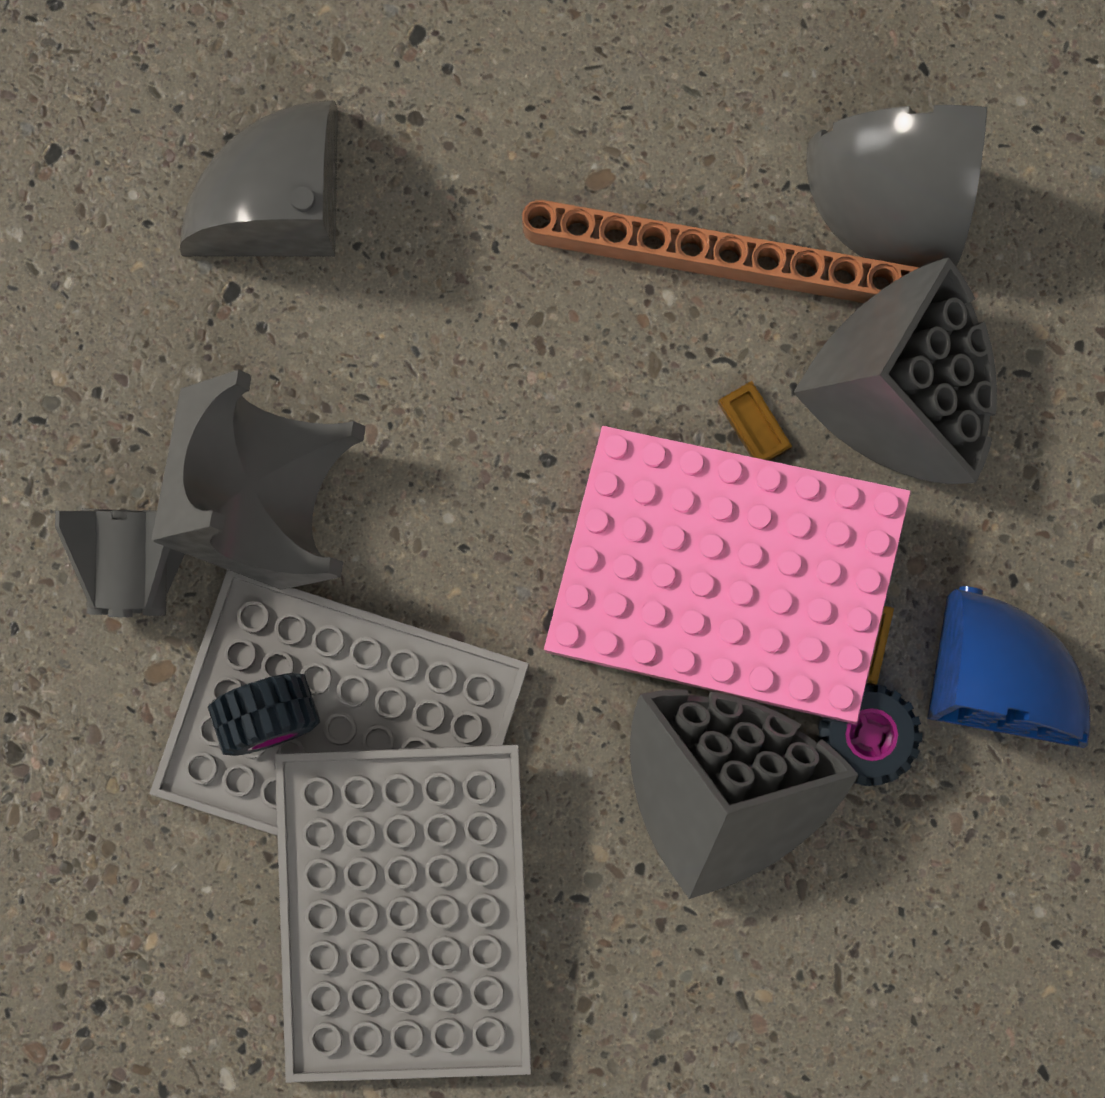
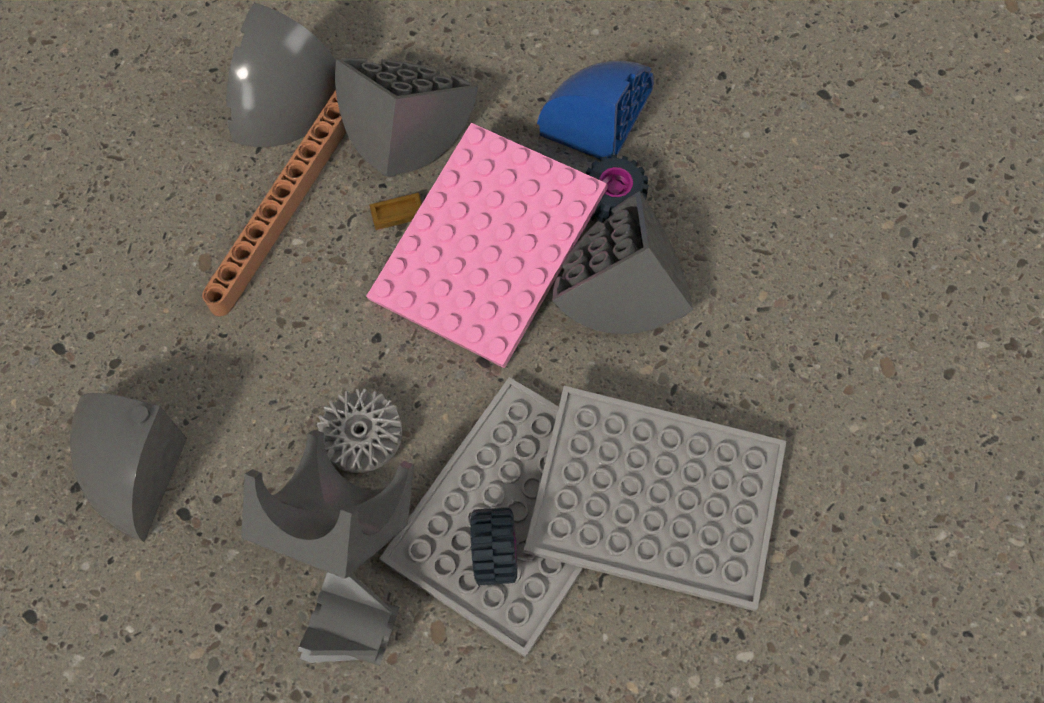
camera: 70 degrees left, 15 degrees down
none -> light grey wheel [317,389,402,473]

